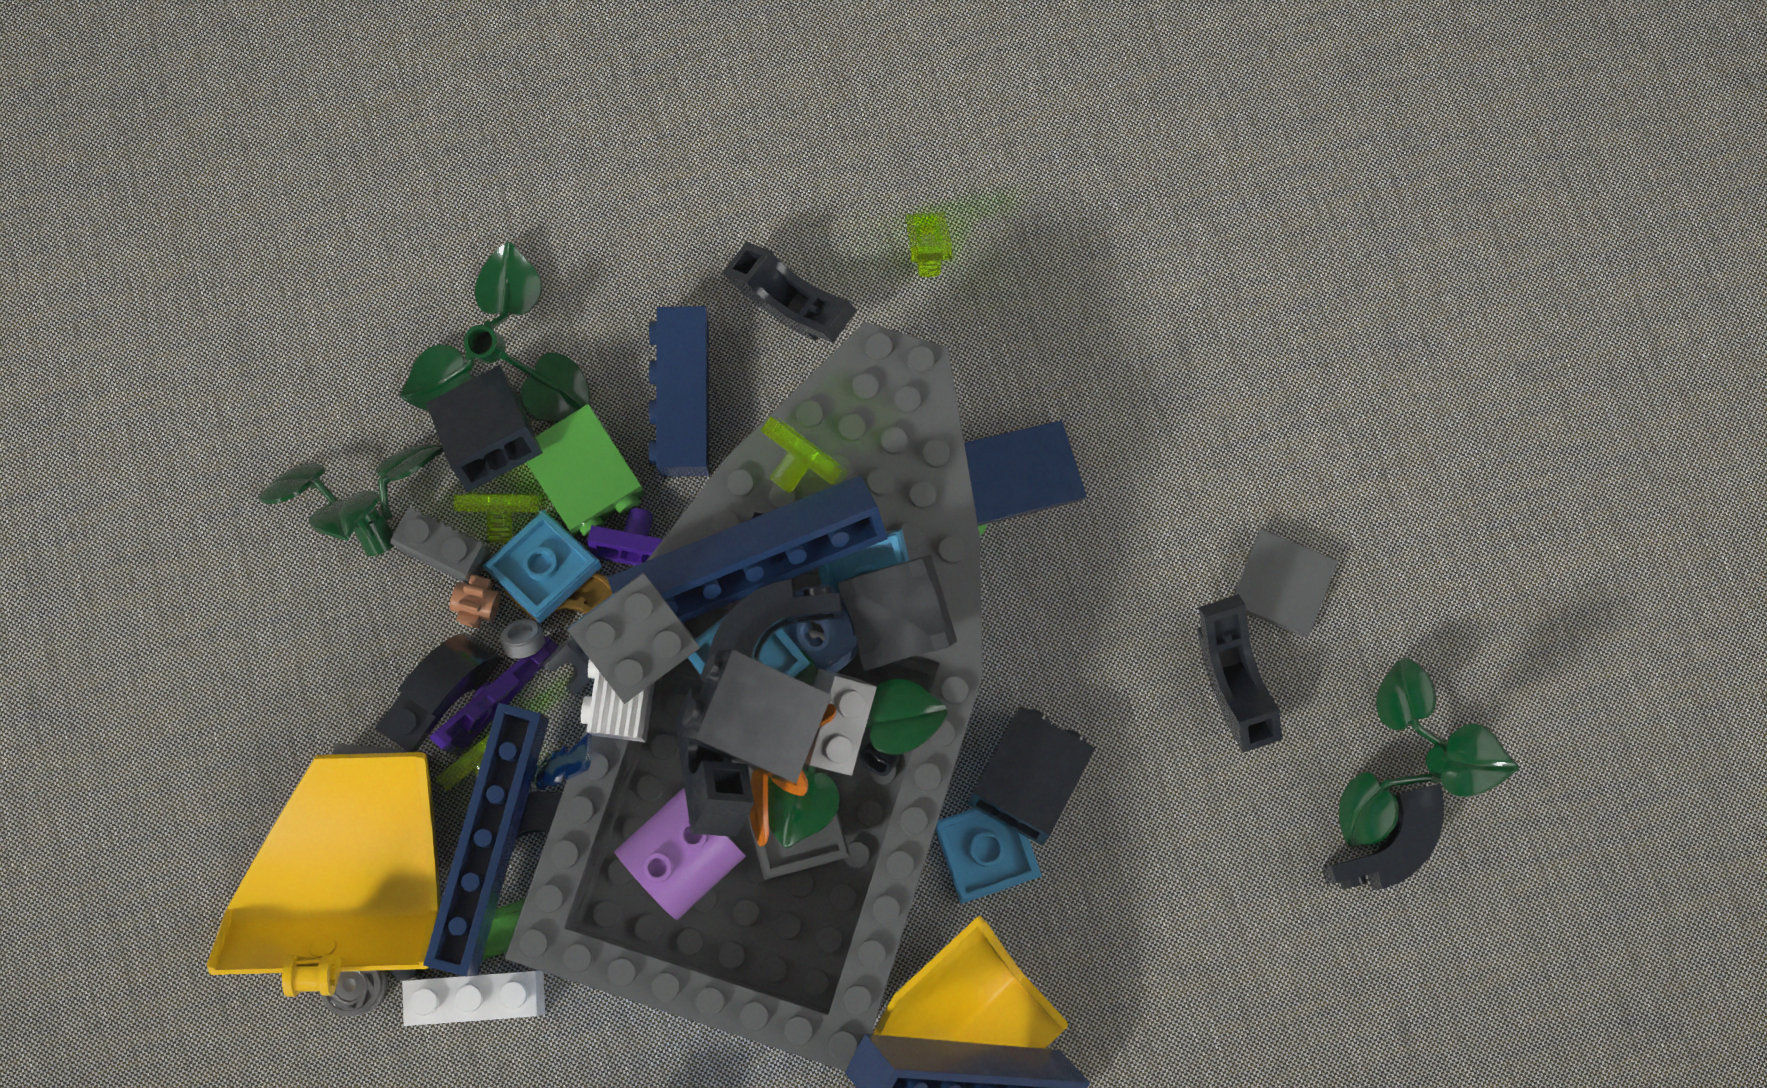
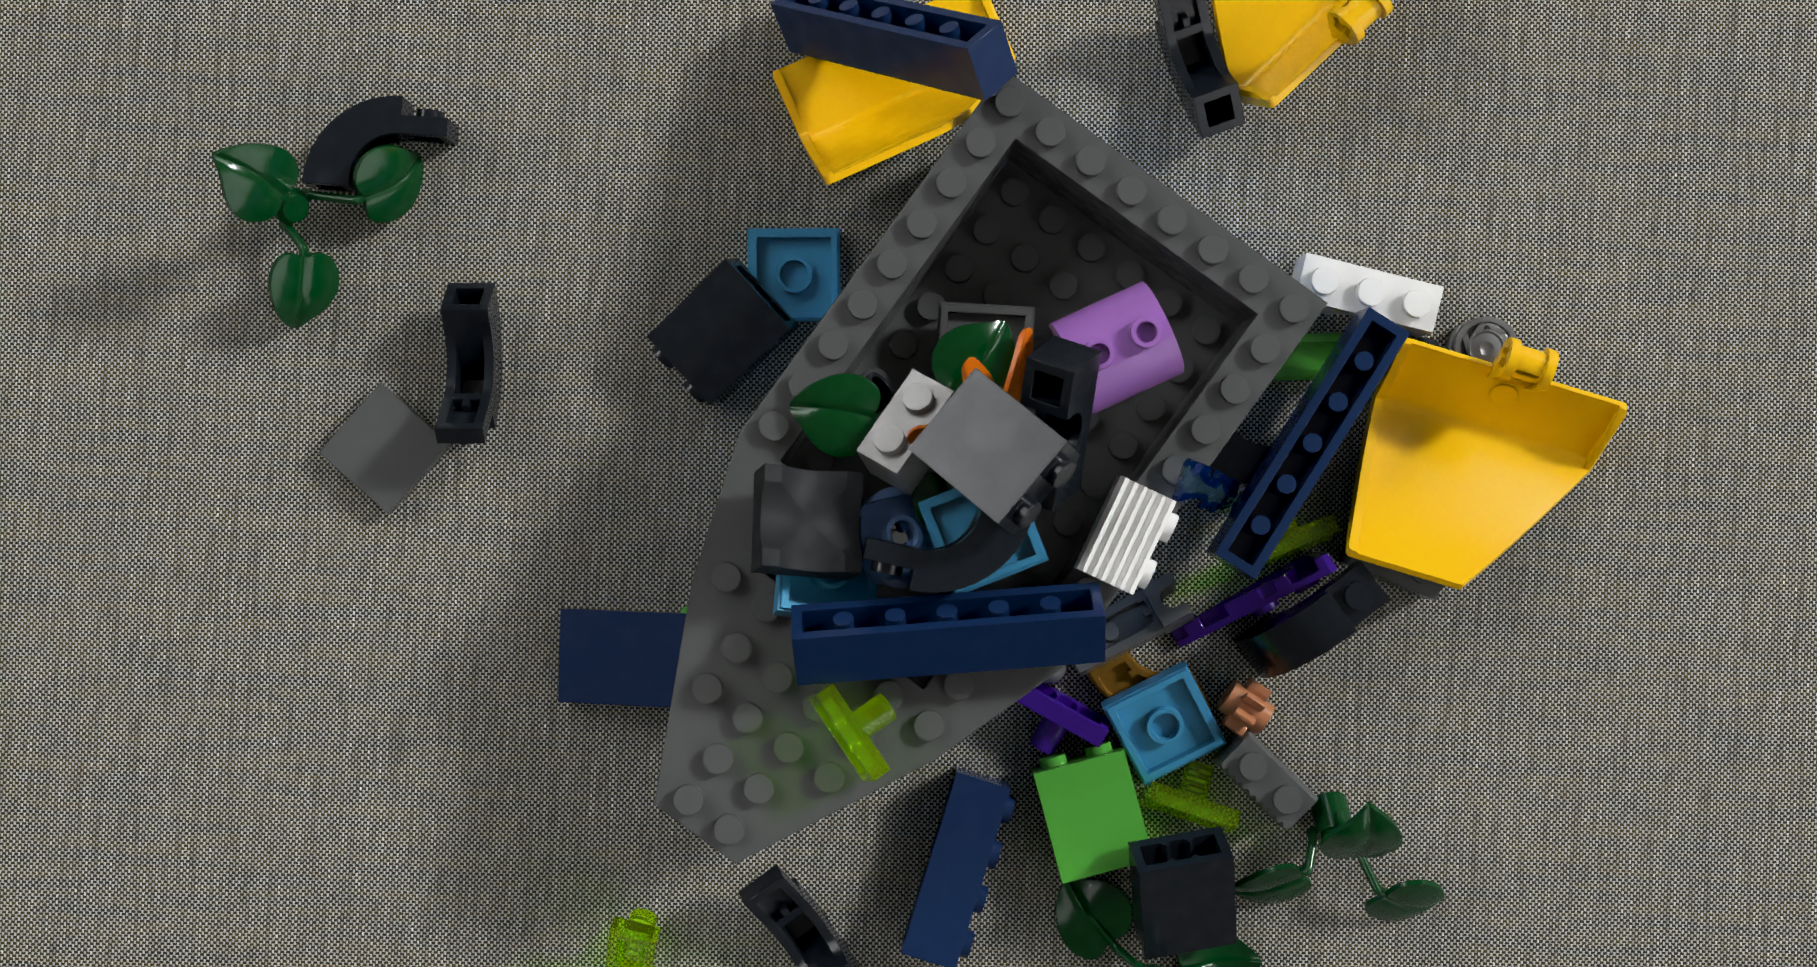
camera: 160 degrees left, 10 degrees up
light grey tile [500,619,545,658] -> none
dark grey plate [567,572,700,704] -> none

